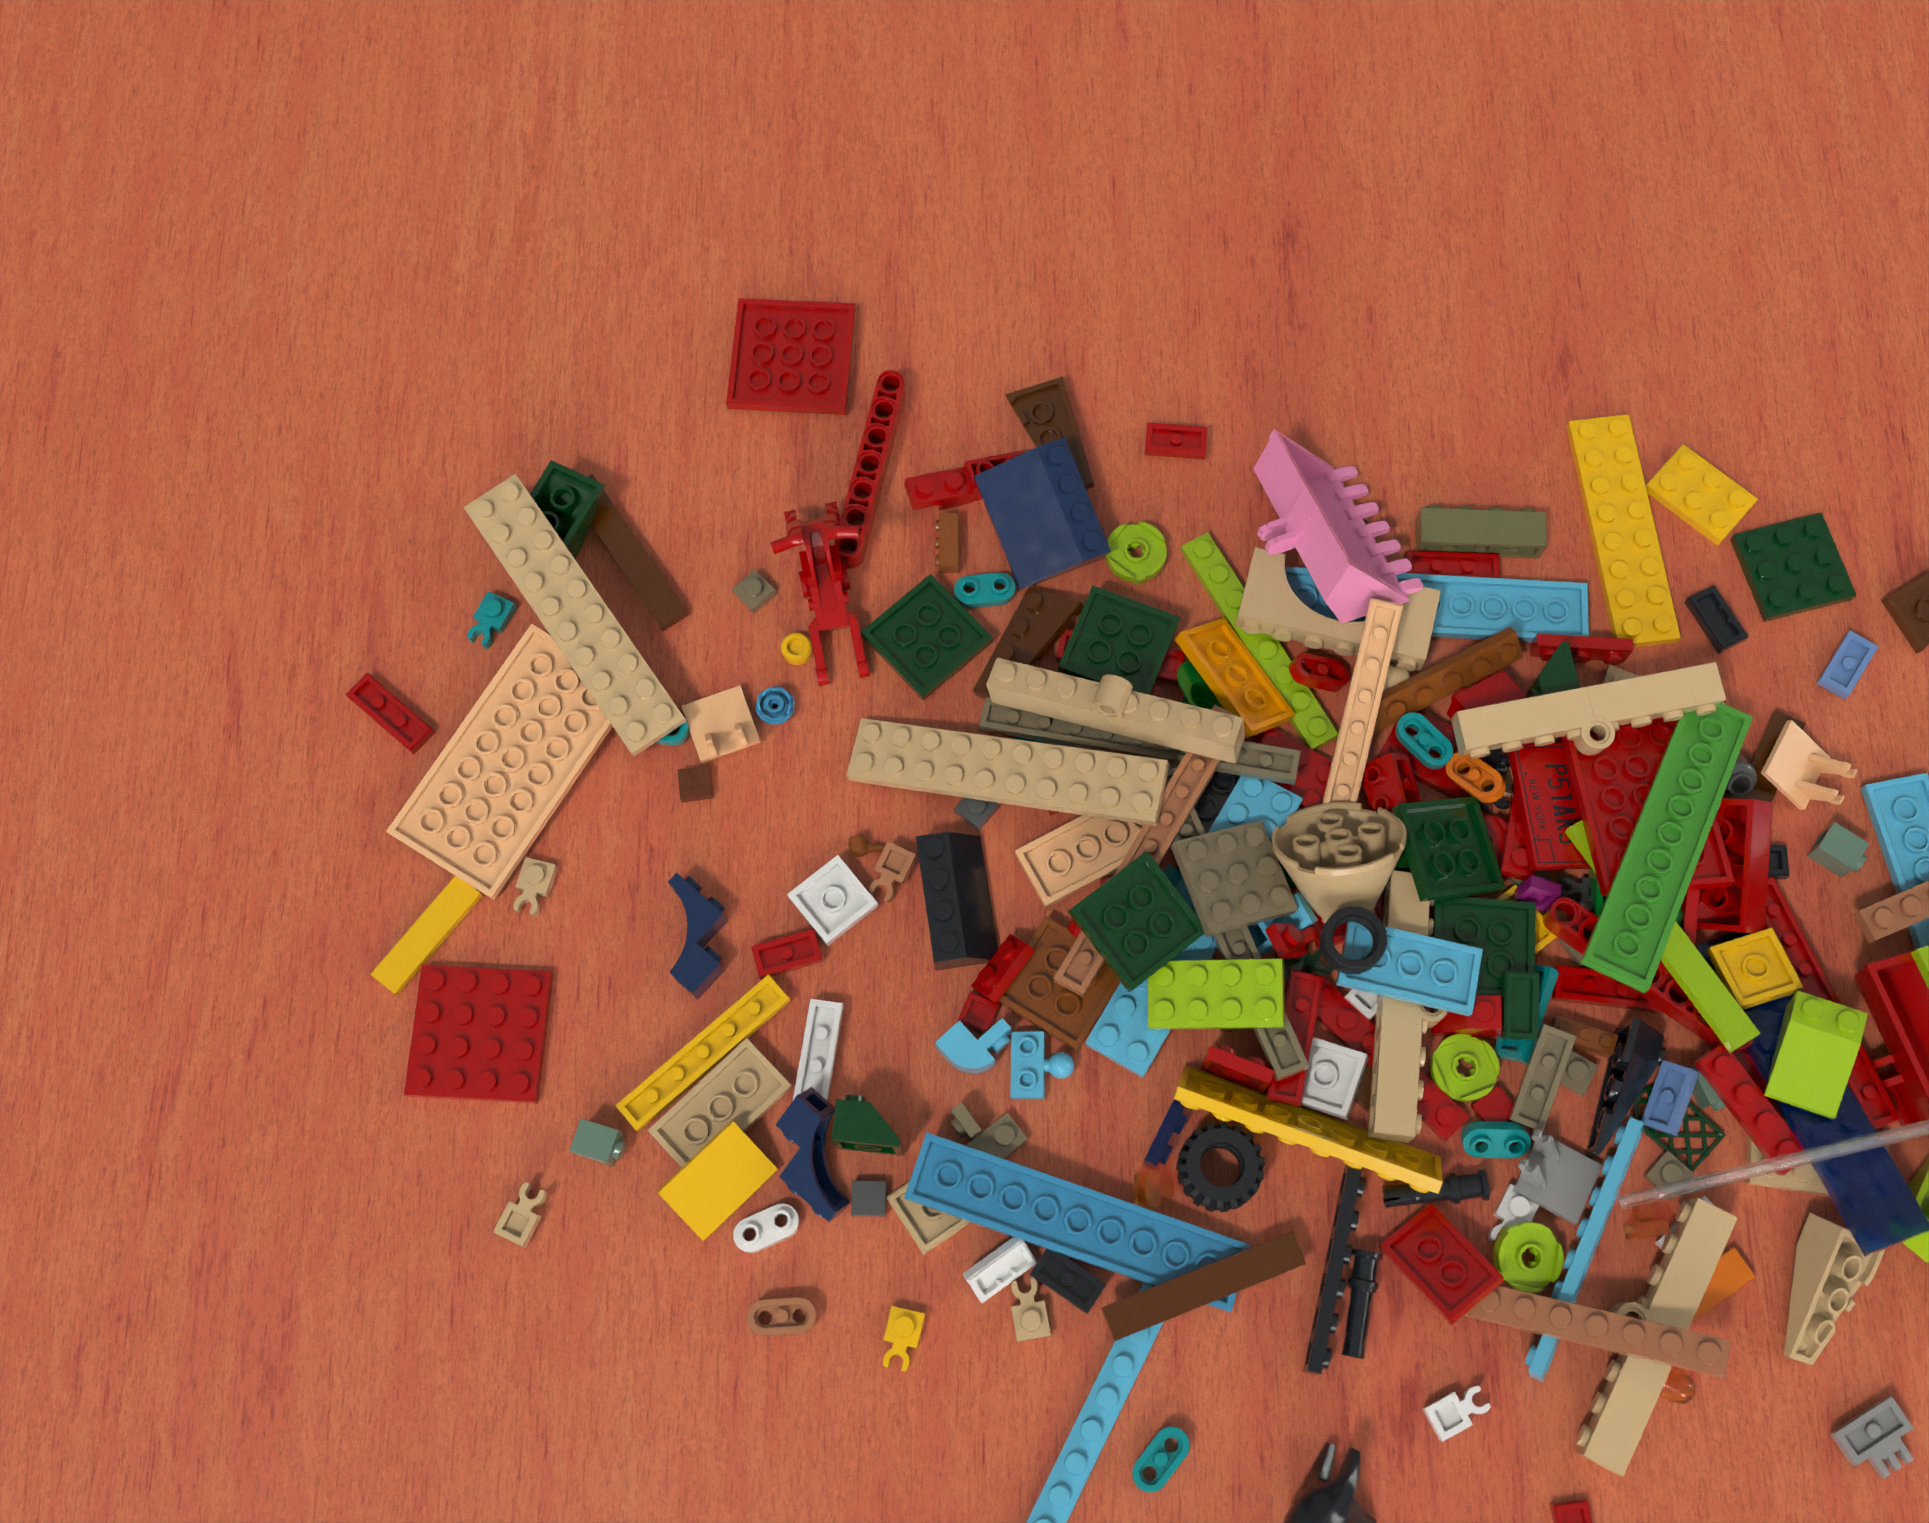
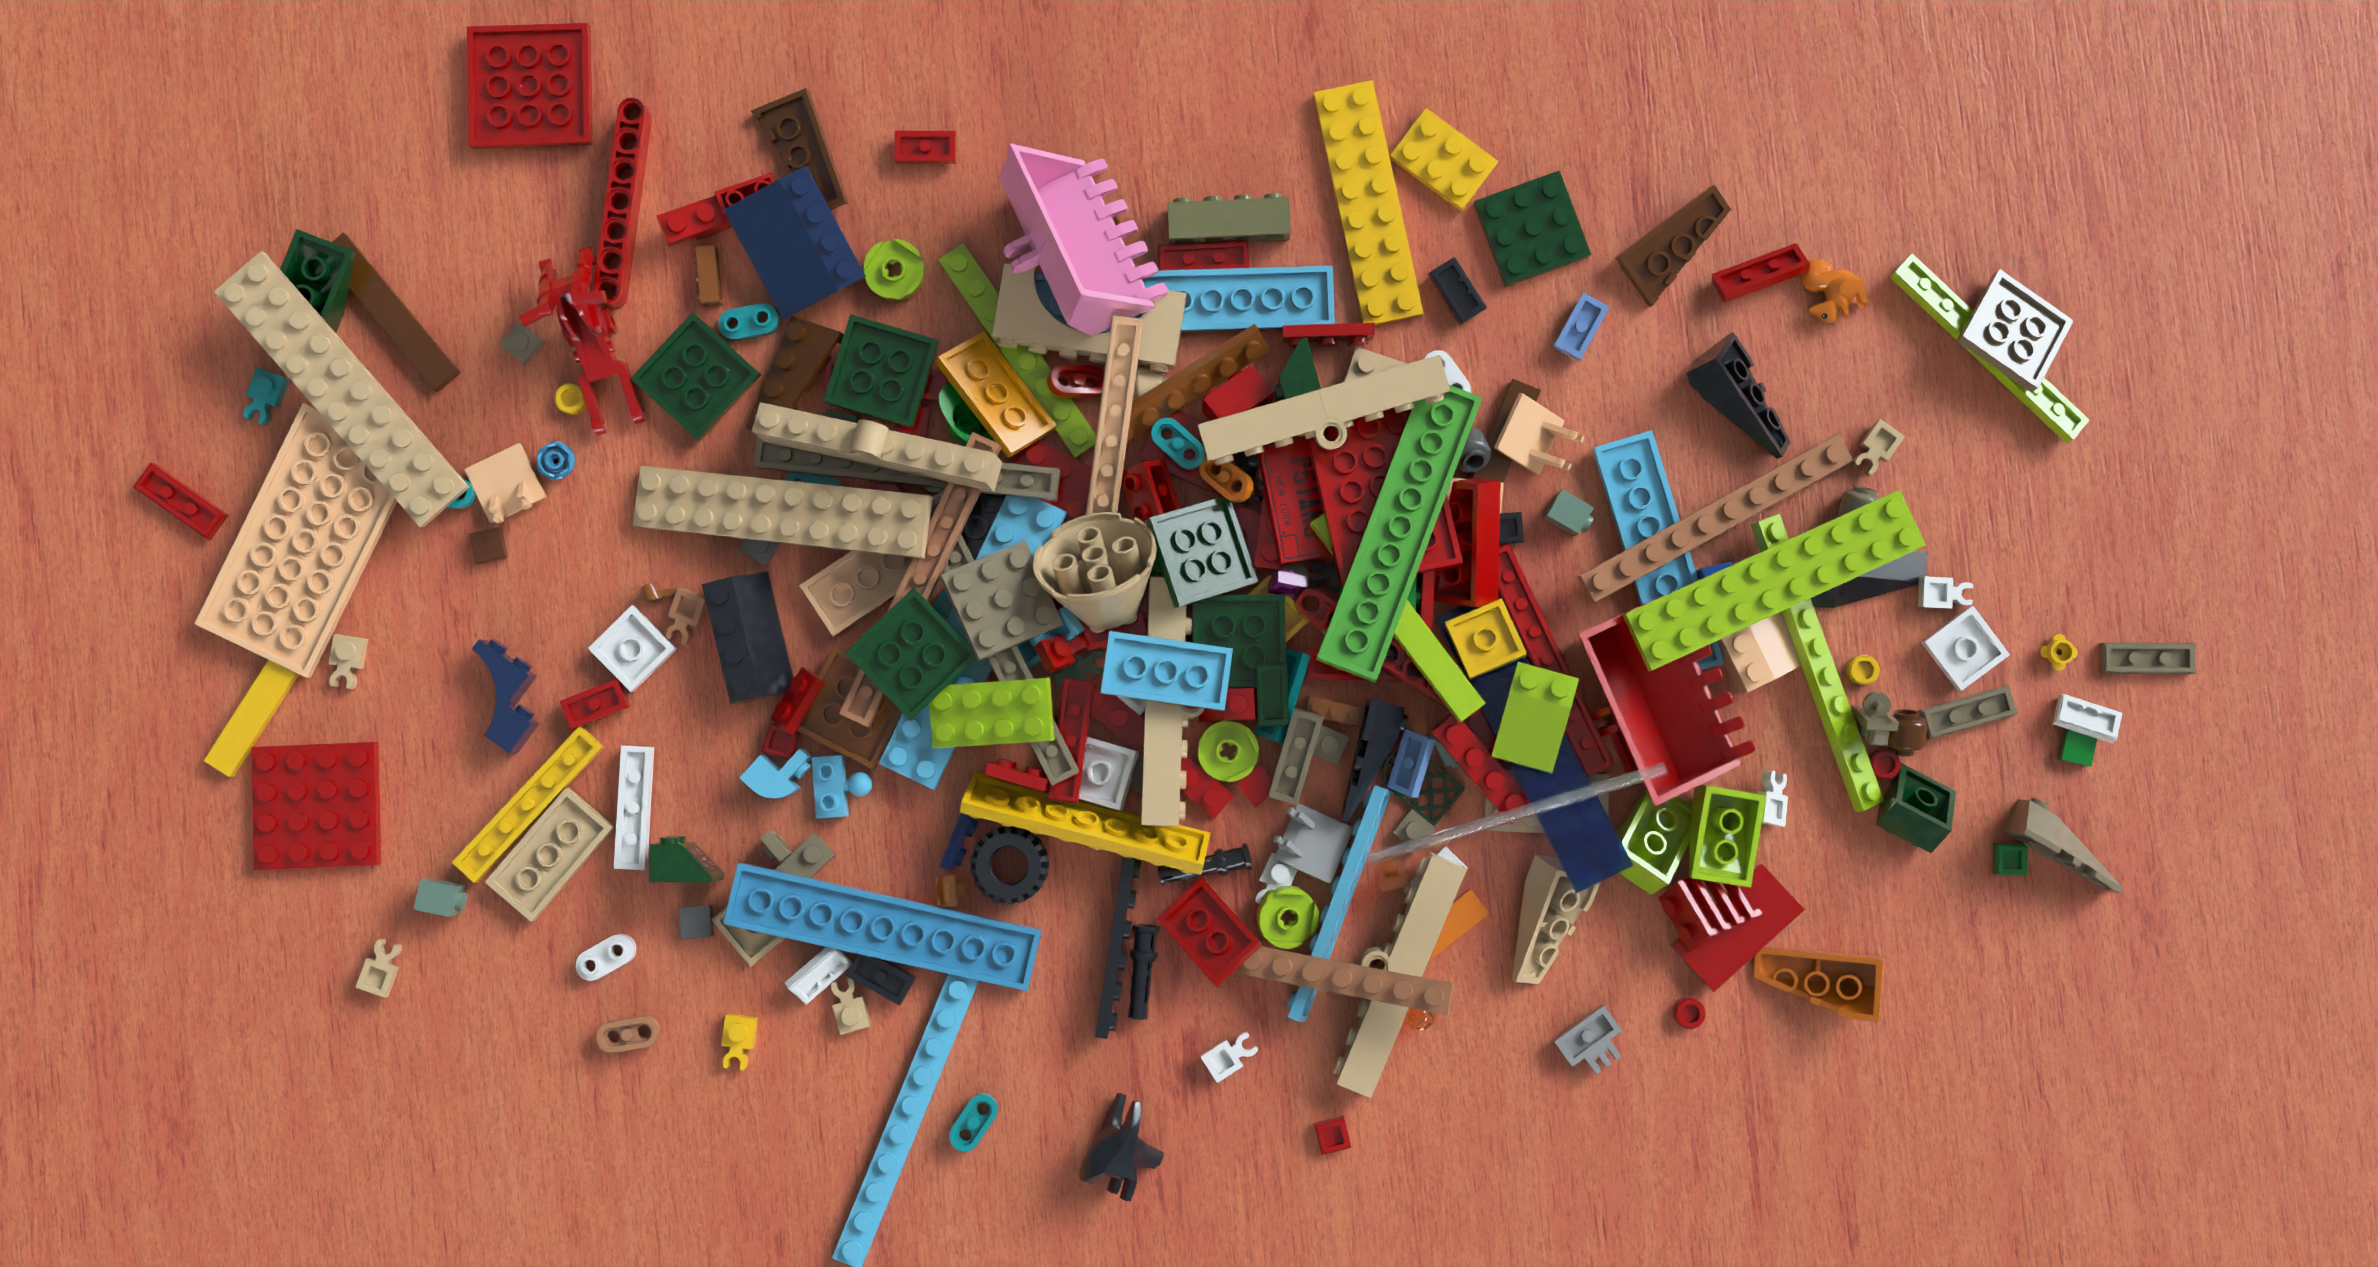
camera: 15 degrees left, 15 degrees up
yellow tile [657,1120,778,1241] -> none
dark blue arch [776,1087,850,1222] -> none
reddish brown tile [1101,1231,1306,1341] -> none
black tyre [1319,907,1387,974] -> none
teal plate [1460,1121,1531,1158] -> none

